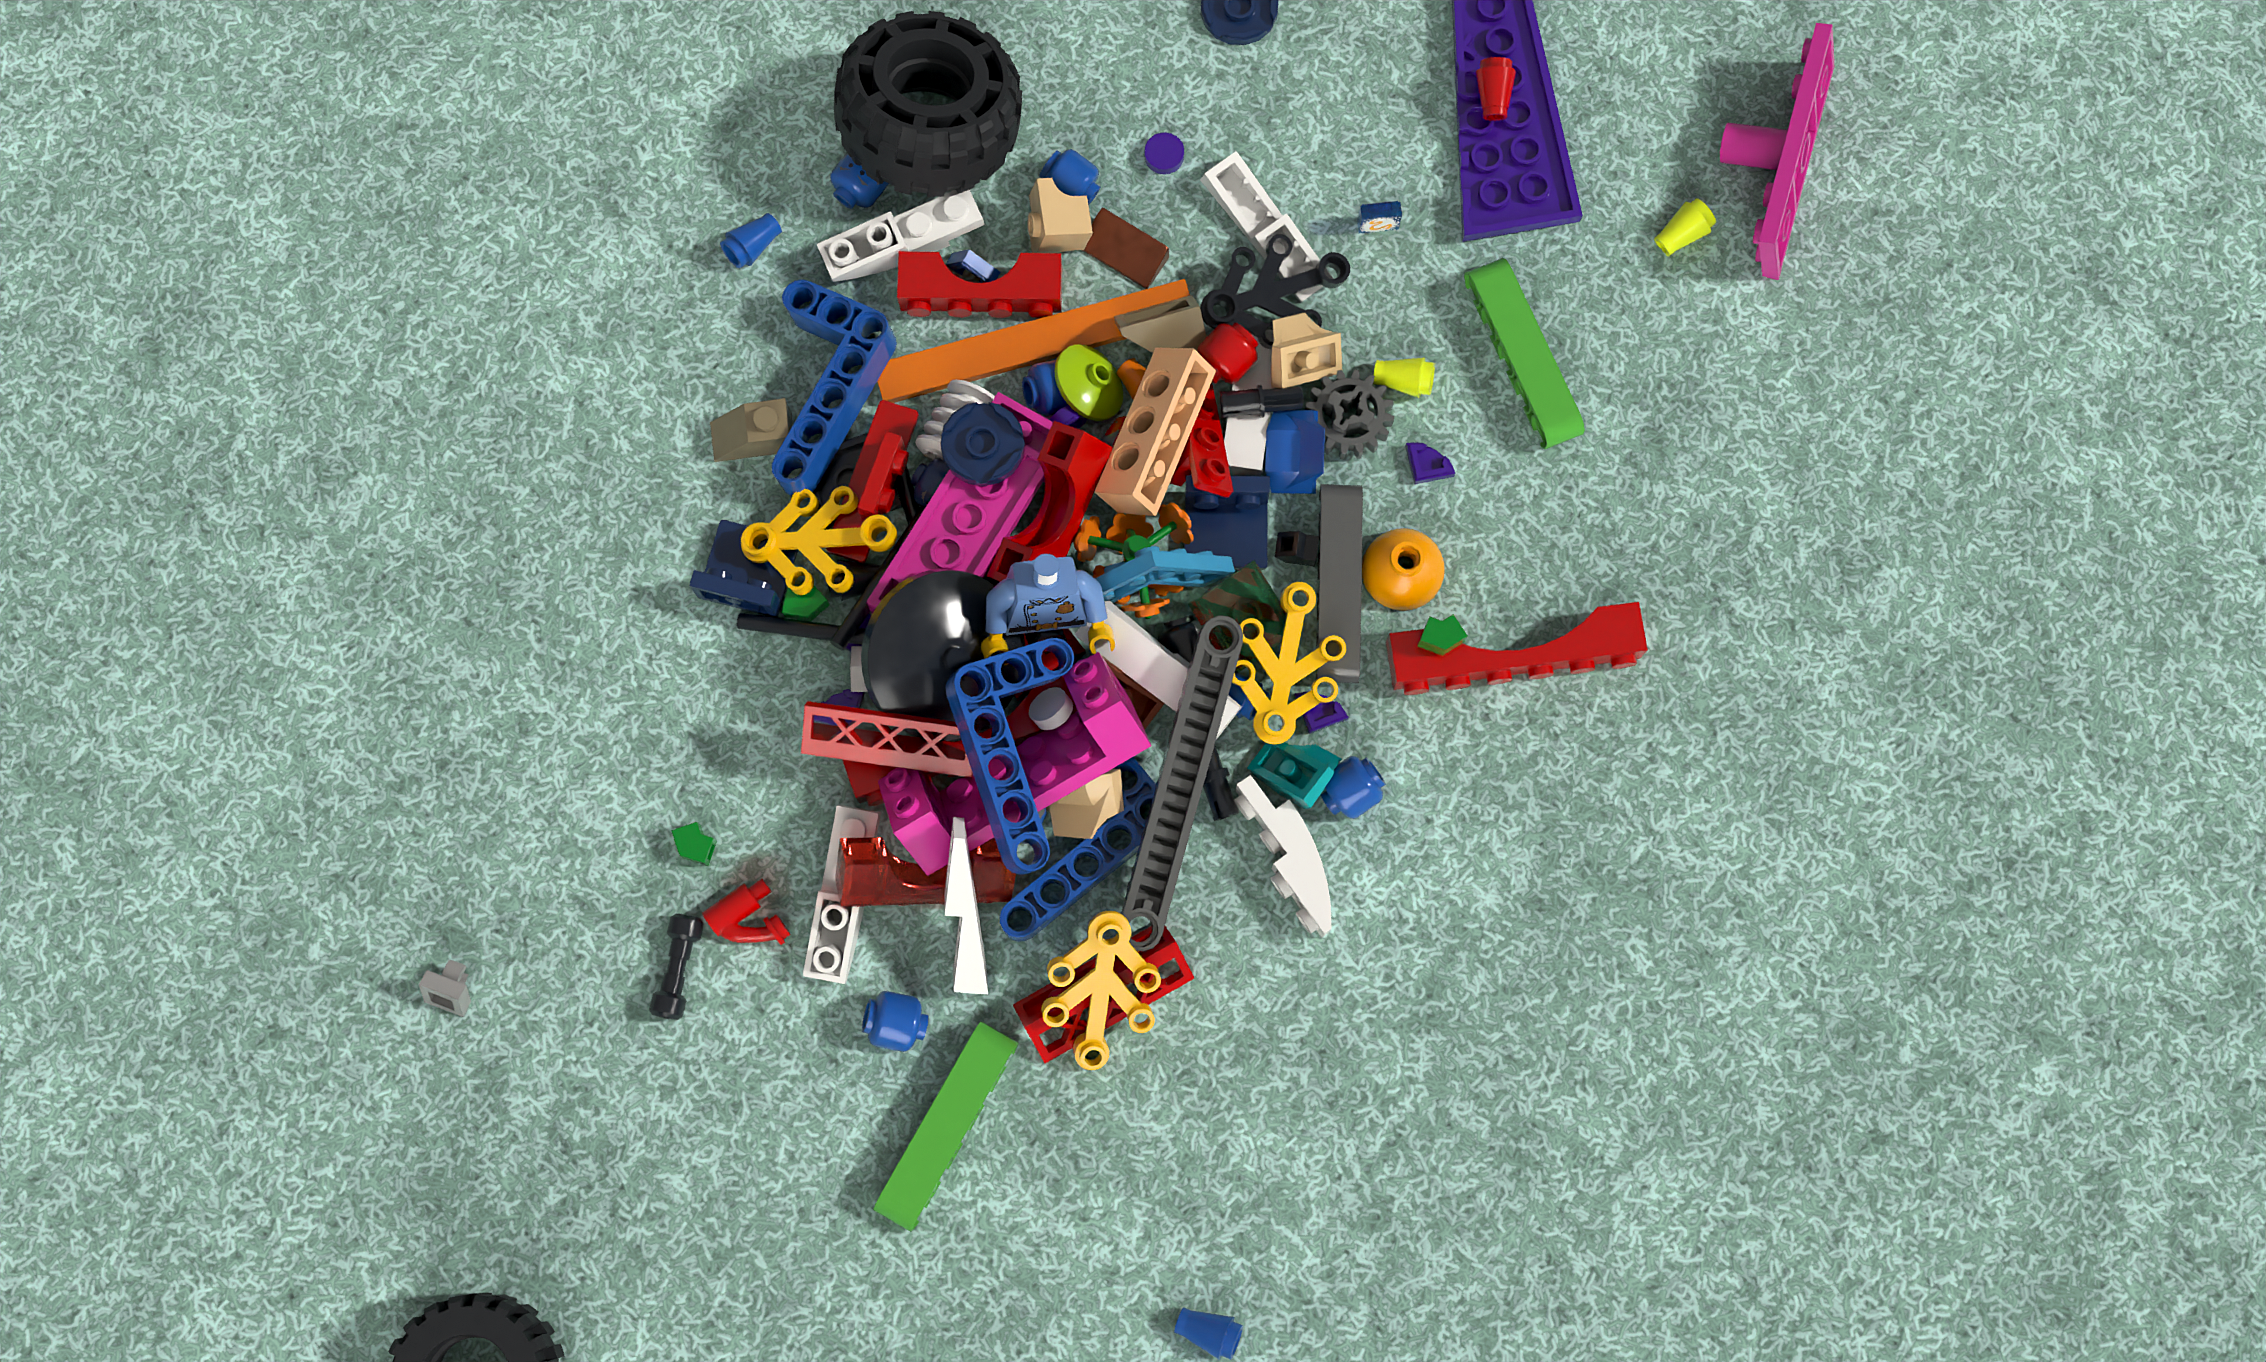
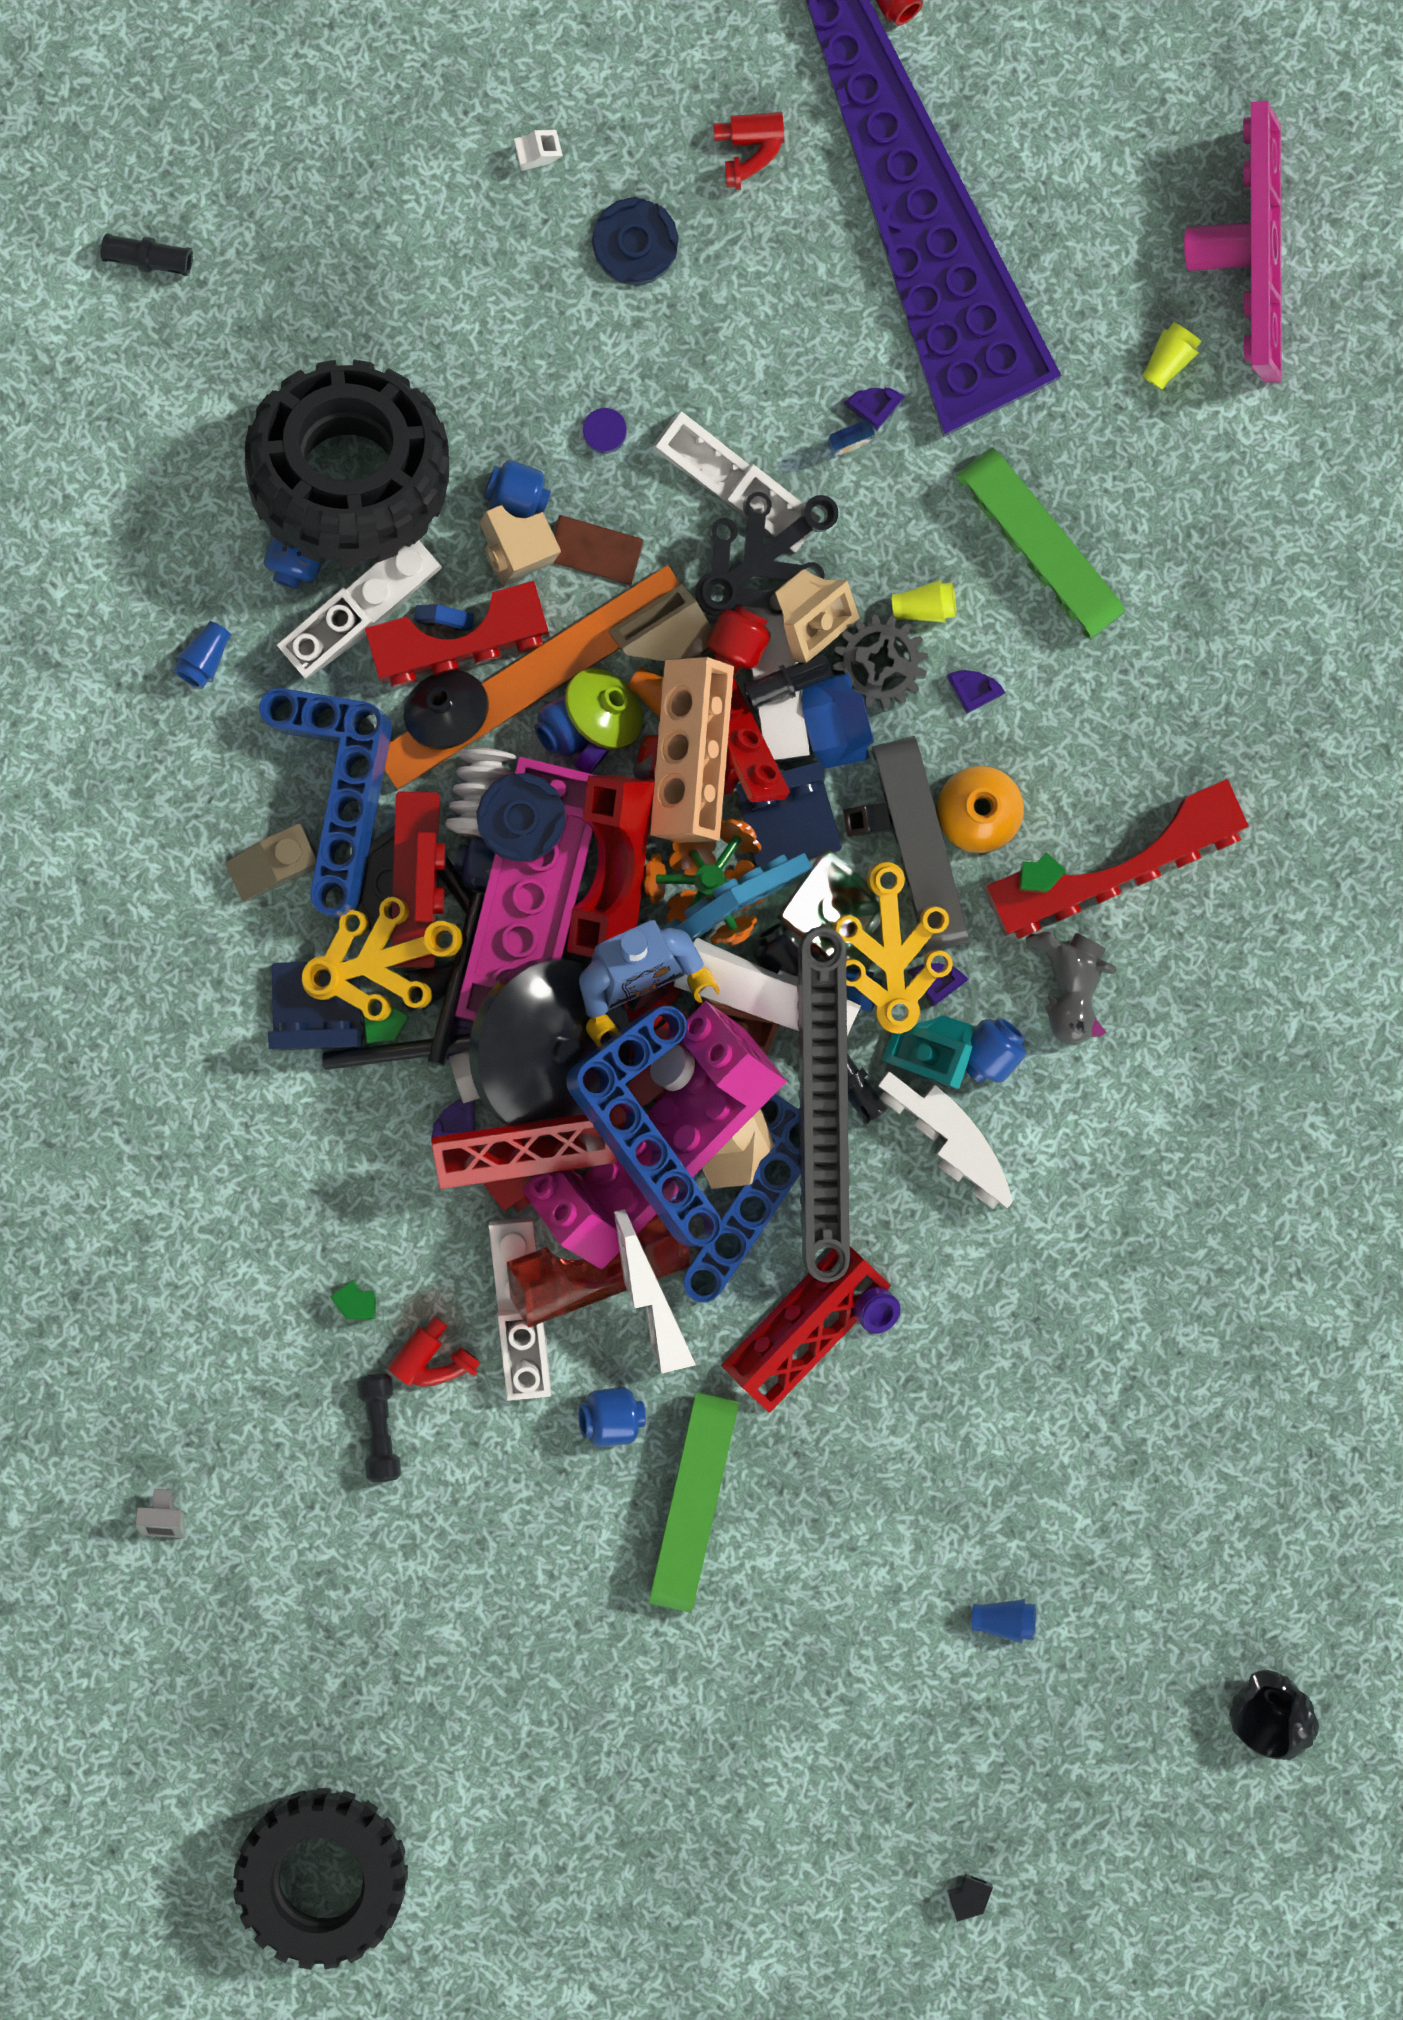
camera: 20 degrees left, 10 degrees up
yellow plant [1041,911,1161,1070] -> none
red cone [1476,57,1516,121] -> none
none -> black dish [404,670,489,749]
none -> dark purple tile [844,387,905,431]
none -> dark purple tile [854,1287,901,1334]
none -> dark grey animal [1026,932,1117,1045]

